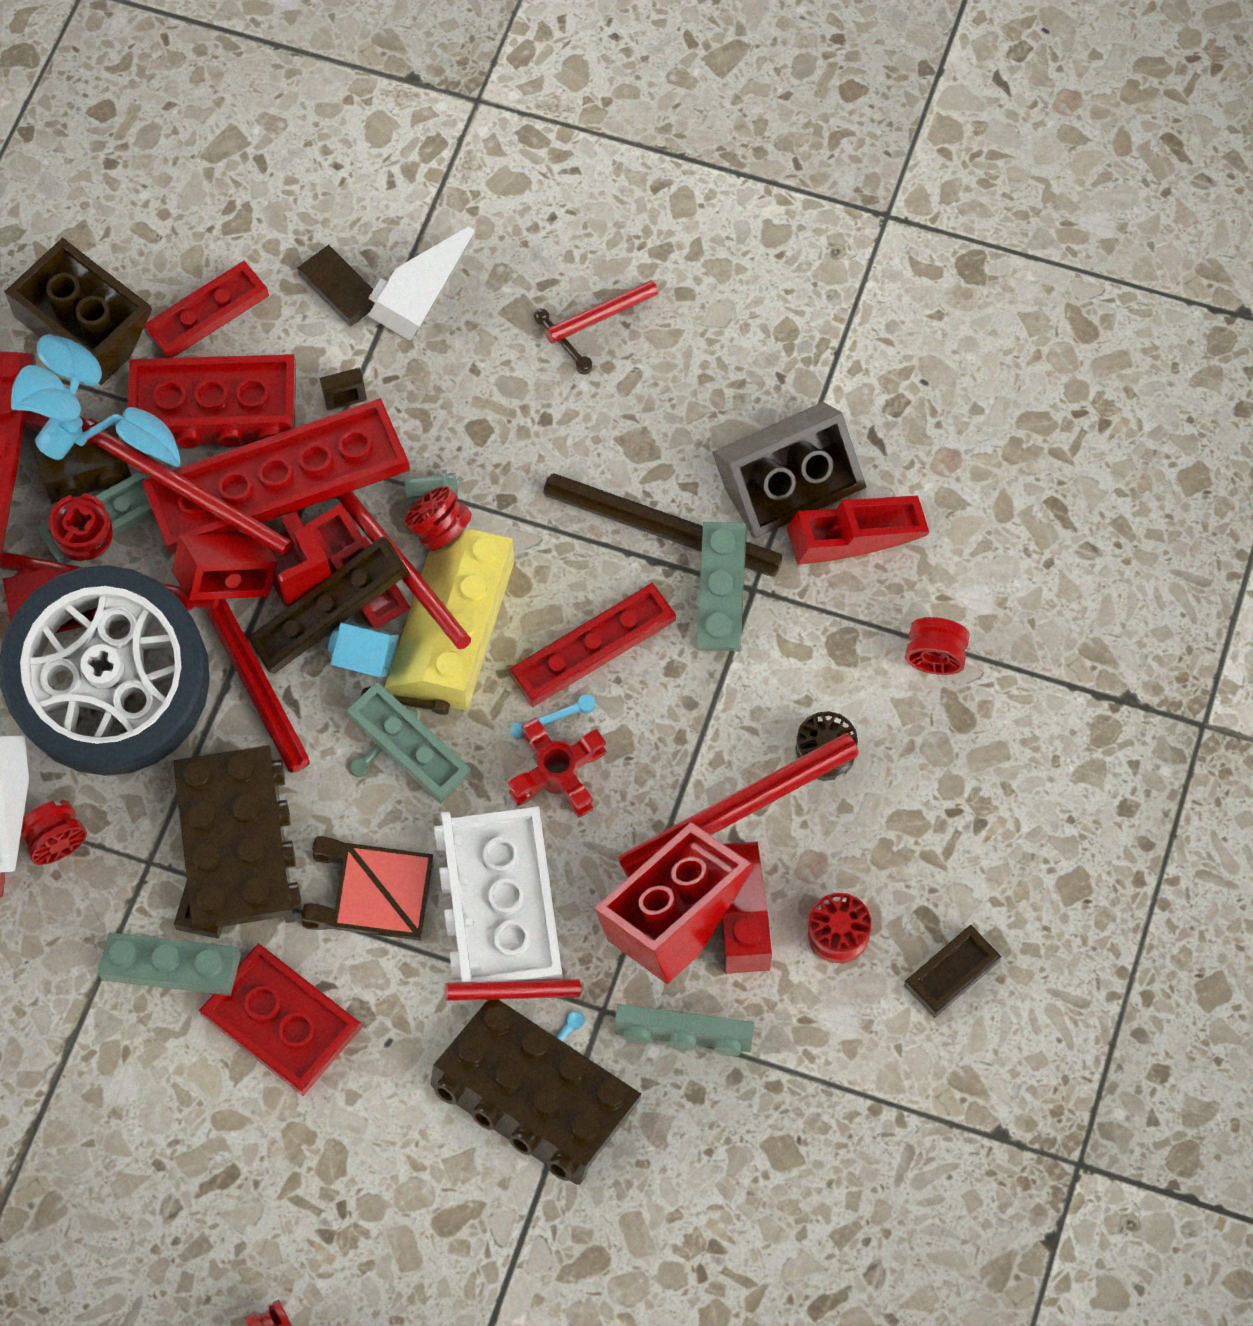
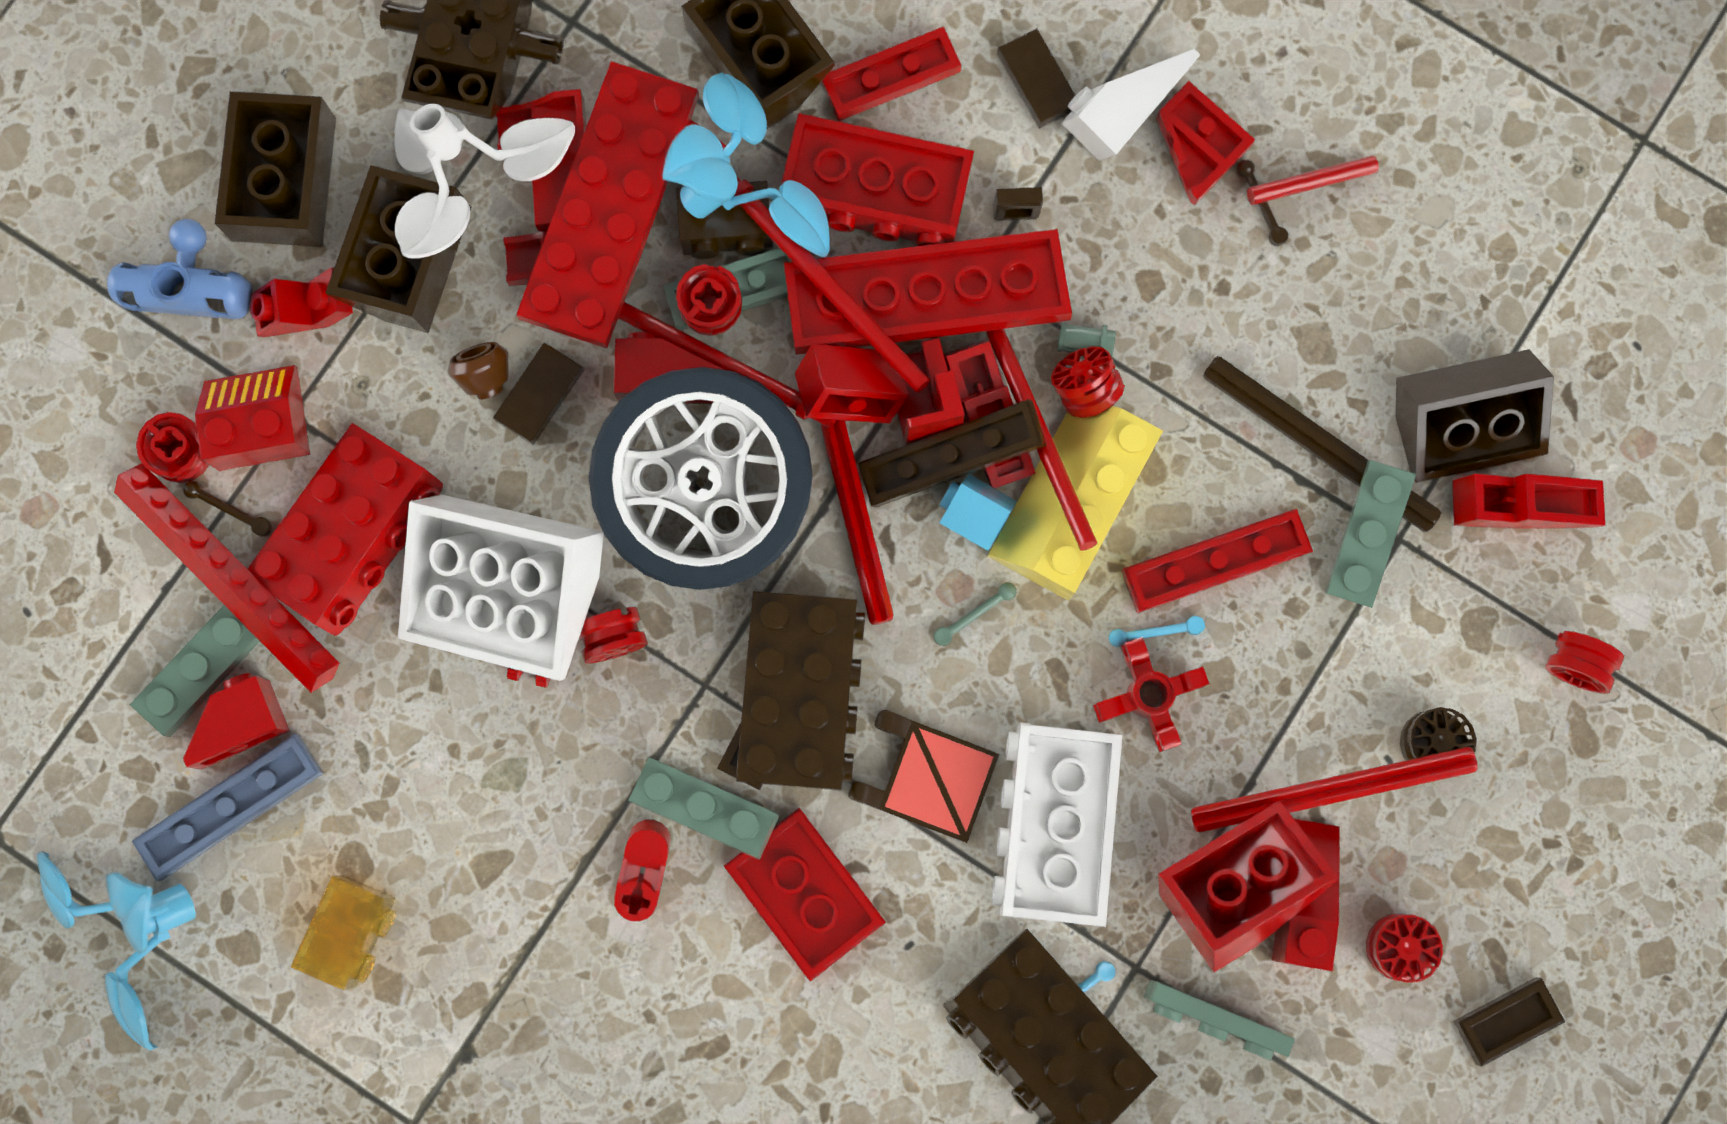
camera: 10 degrees right, 15 degrees up
sand green plate [346,681,471,804] -> none
dark brown hinge [361,687,450,715] -> none
red bar [444,979,581,1001] -> none
none -> red piece [614,819,671,922]
none -> red wing [1156,81,1256,206]

